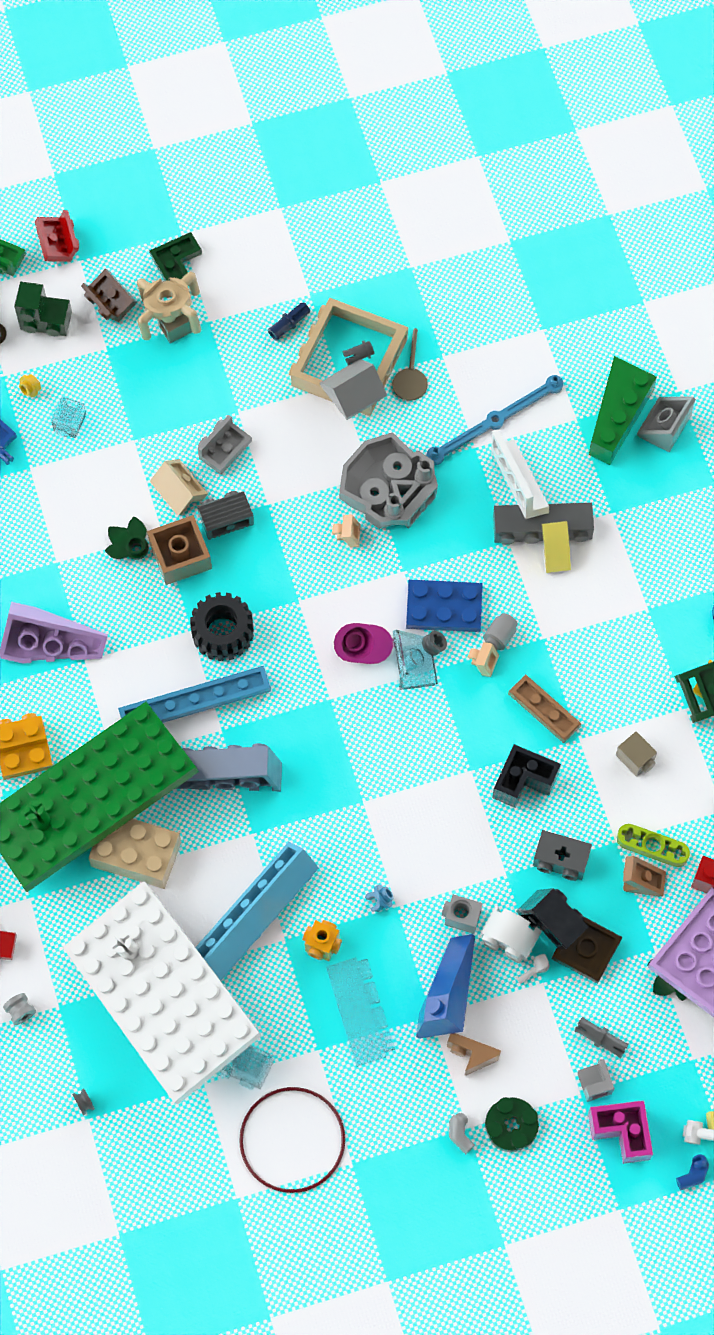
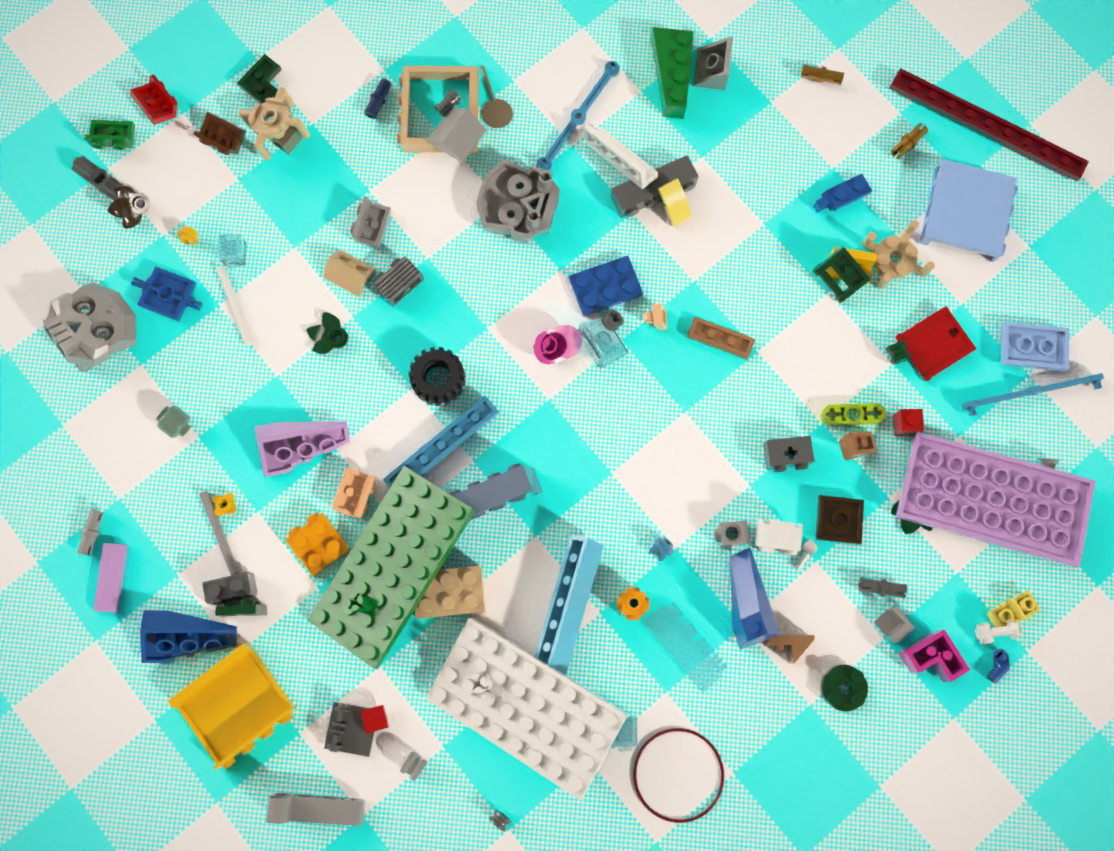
camera: 25 degrees left, 10 degrees up
dark green brick [14,281,72,337] -> none
brick [147,515,212,585] -> none
light nougat tile [332,514,361,548] -> none
light grey arm [449,1113,475,1155] -> none
light grey brick [483,613,518,651] -> none
black brick [492,744,561,808] -> none
black brick [516,888,588,949] -> none
dark tan brick [615,731,657,777] -> none
none -> white bar [216,266,253,346]
none -> light nougat bracket [330,467,376,519]

